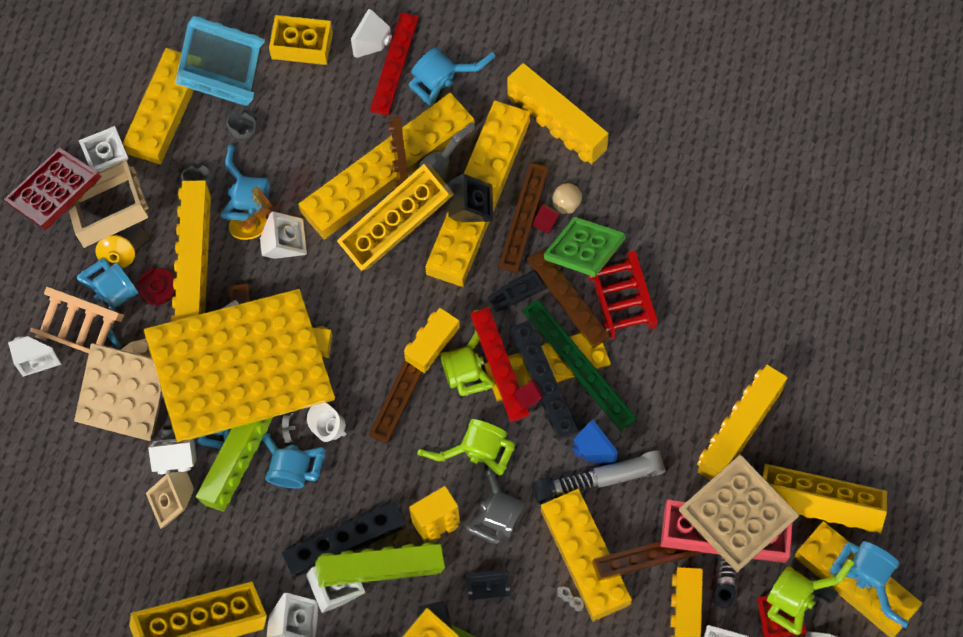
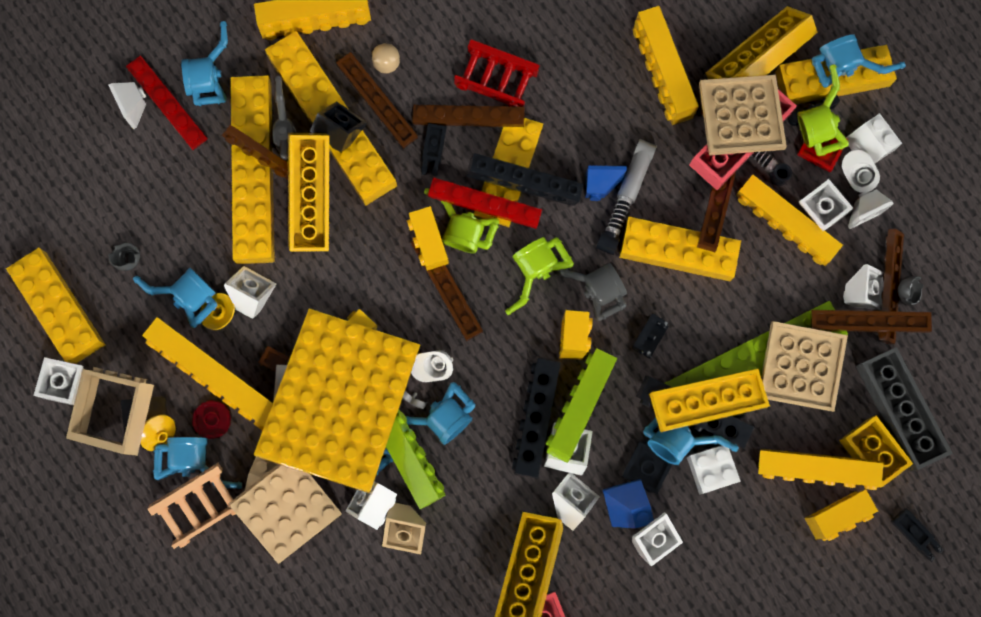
camera: 60 degrees left, 10 degrees up
dark red plate [4,147,102,231] -> none
white slope [8,336,61,377] -> none
dark grey plate [160,425,176,440] -> none
panel [175,16,265,106] -> none
dark grey hair [180,165,212,186] -> none
clear orange bracket [239,186,274,230] -> none
yellow brick [269,15,333,65] -> none
dark red slope [515,380,543,409] -> none
dark green tile [522,299,637,432] -> none
dark red slope [532,204,560,234] -> none
bright green plate [544,217,625,277] -> none
light grey piece [557,586,584,611] -> none

